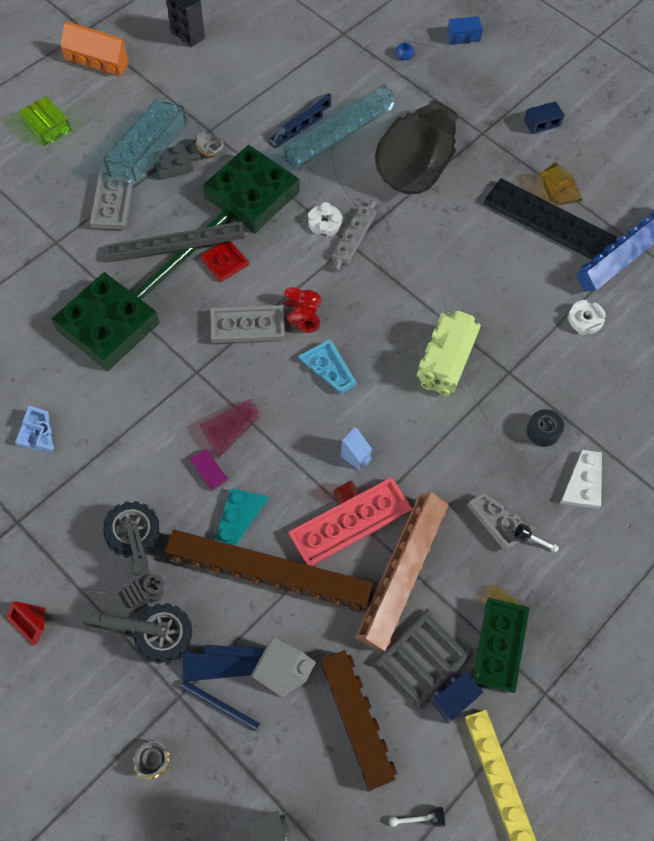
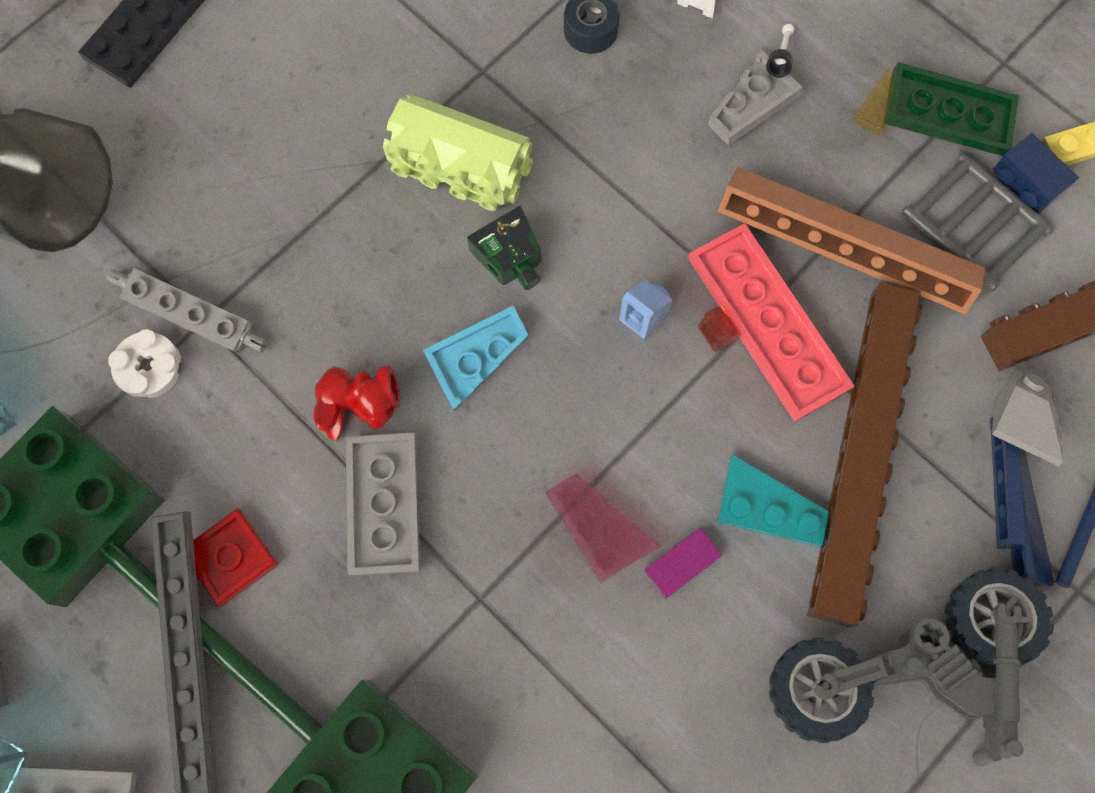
camera: 85 degrees left, 10 degrees up
none -> torso [467,206,542,290]

